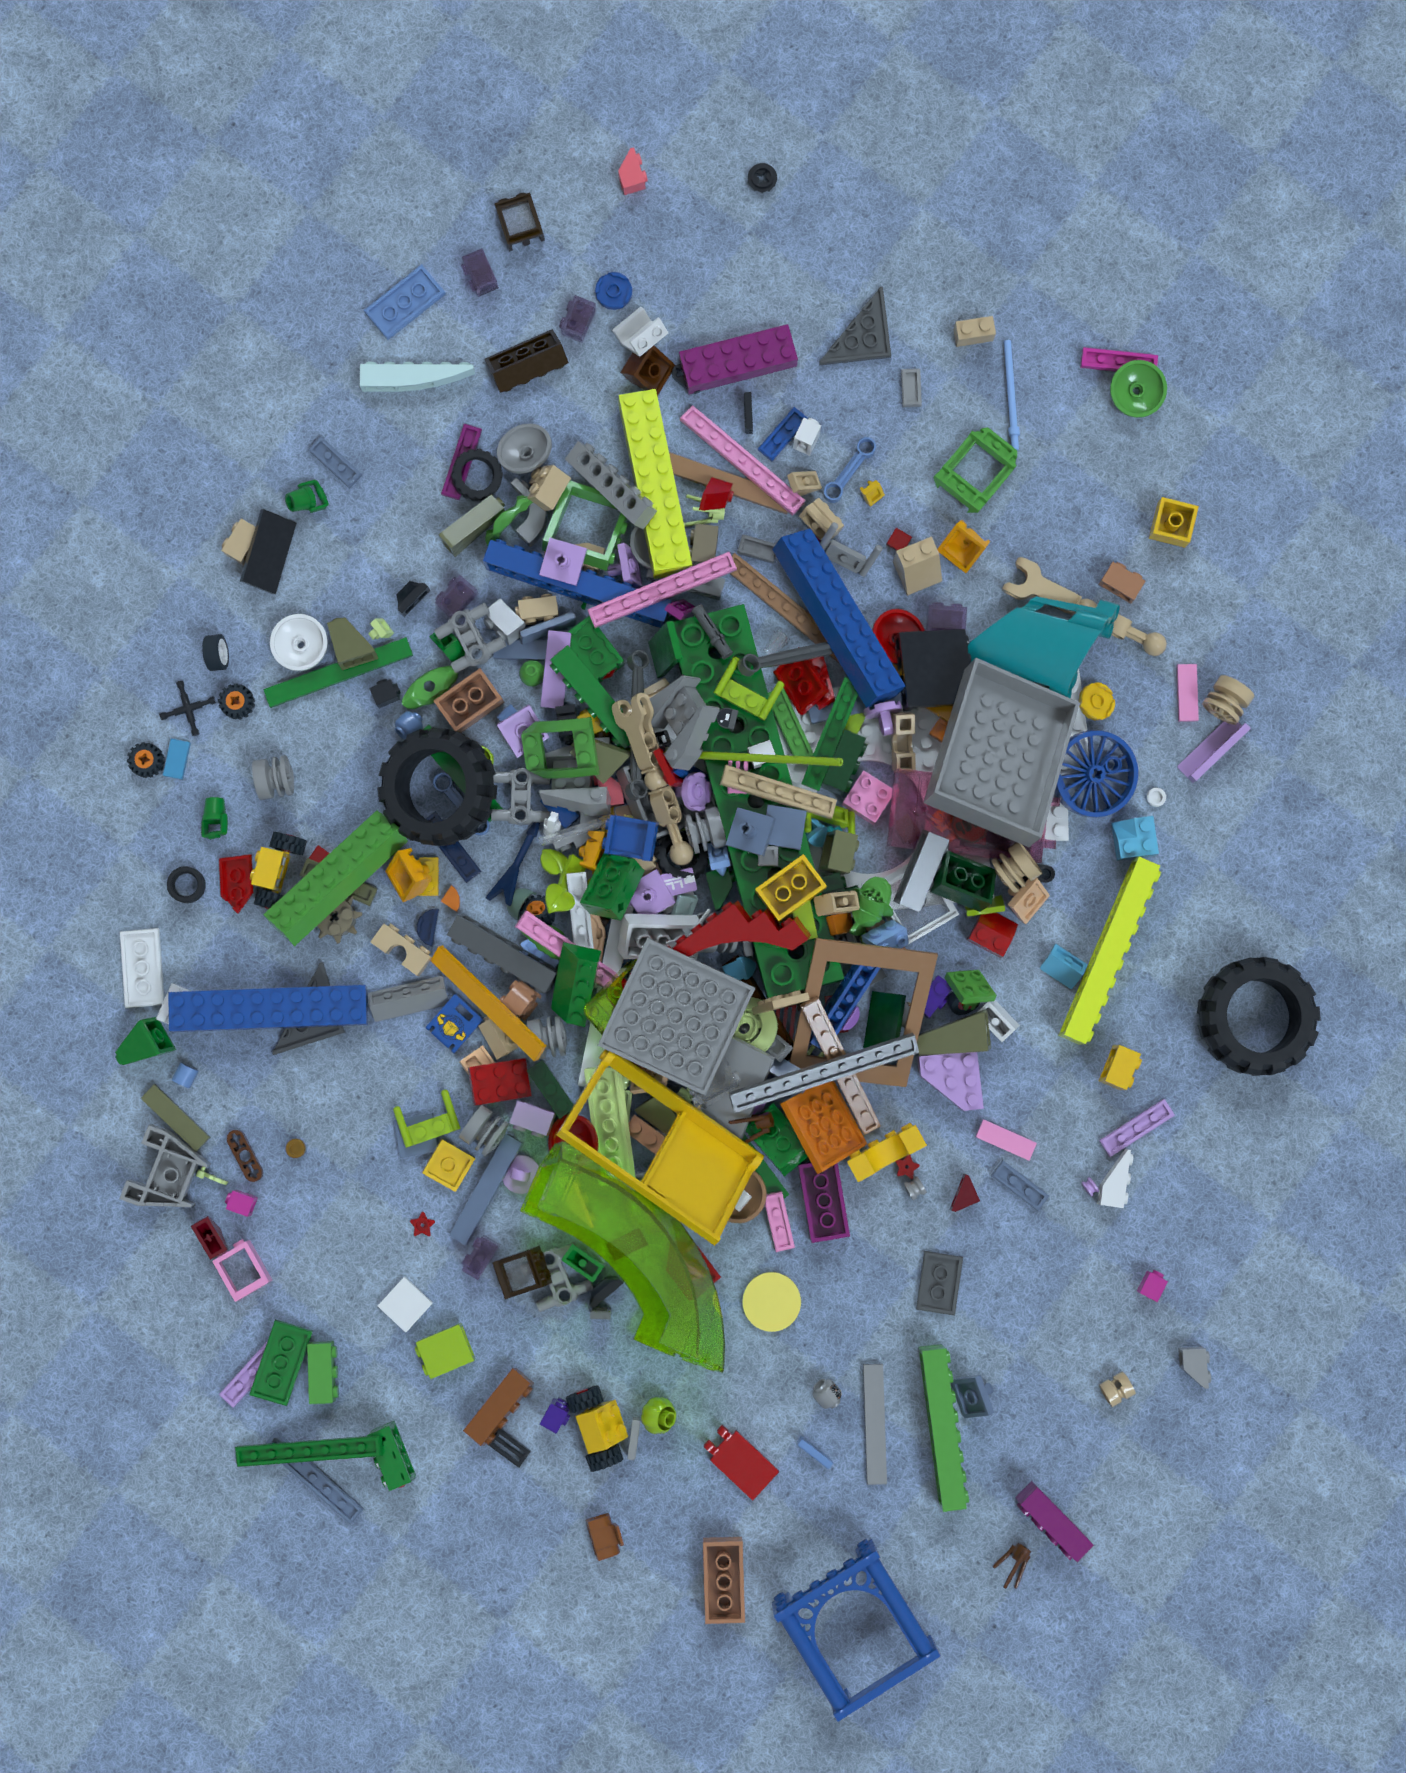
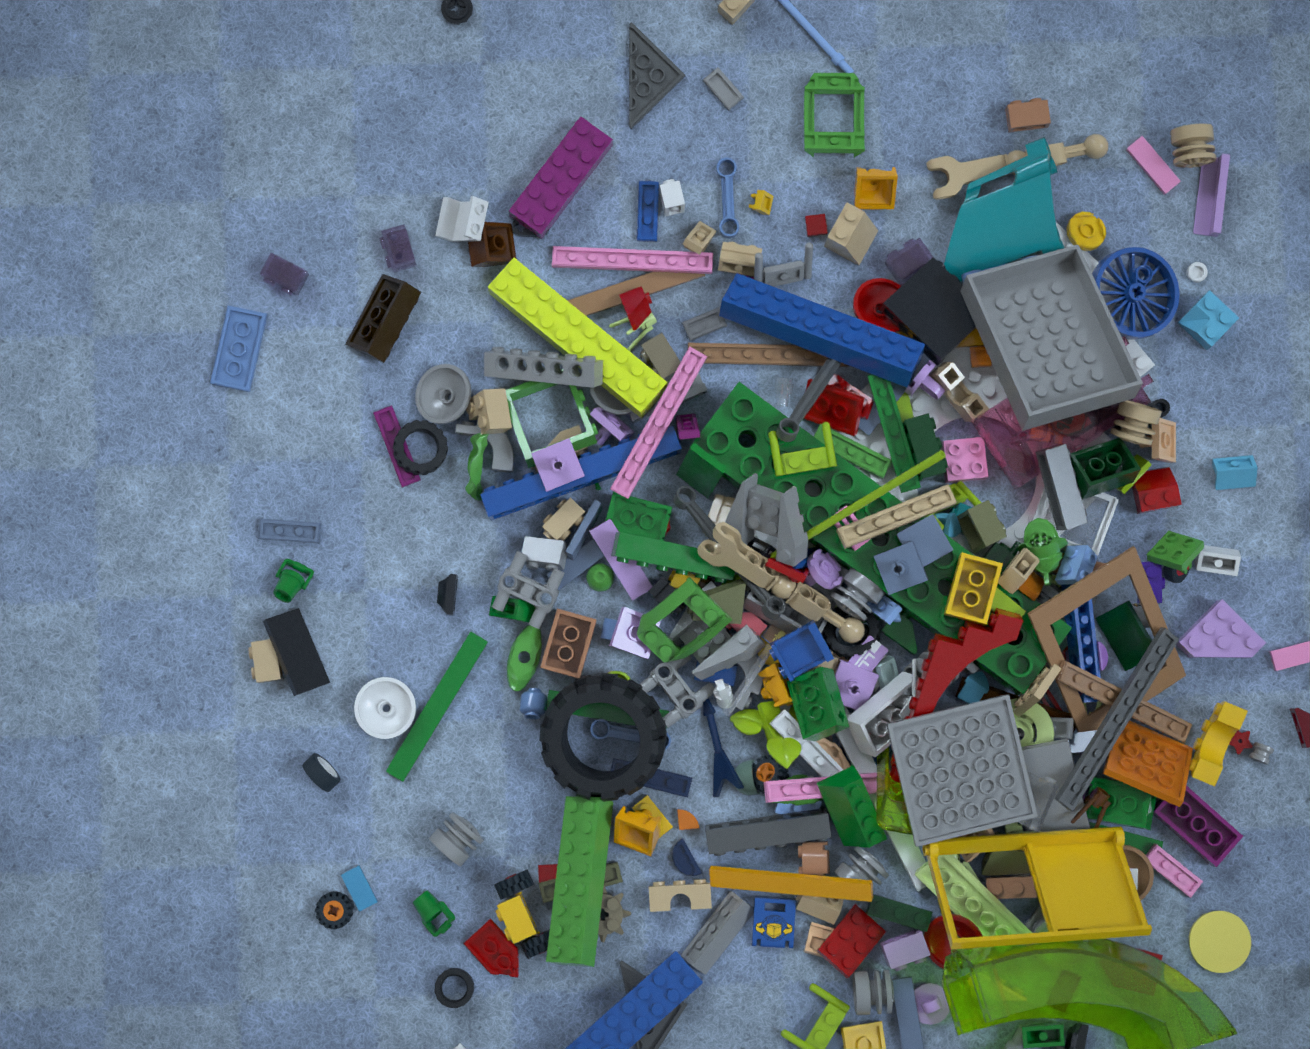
camera: 40 degrees left, 0 degrees up
black piece [159,680,216,736] -> none
black wheel [218,684,255,720] -> none
olive slope [327,617,379,670] -> none
light aqua slope [360,362,475,392] -> none
yellowish green tile [368,618,394,640] -> none
black brick [369,679,401,708] -> none
clear purple brick [435,575,479,618] -> none
slope [438,494,505,557] -> none
window [494,192,545,252] -> none
blue tile [595,272,632,310] -> none
coral slope [618,147,648,195] -> none
dark grey pin [691,604,733,660] -> none
tile [717,708,738,730] -> none
black tile [744,392,753,434] -> none
white panel [747,740,775,769] -> none
light grey tile [758,846,778,867] -> none
olive slope [917,1010,991,1056] -> none
neon yellow brick [1058,857,1161,1045] -> none
yellow brick [1149,497,1199,548] -> none

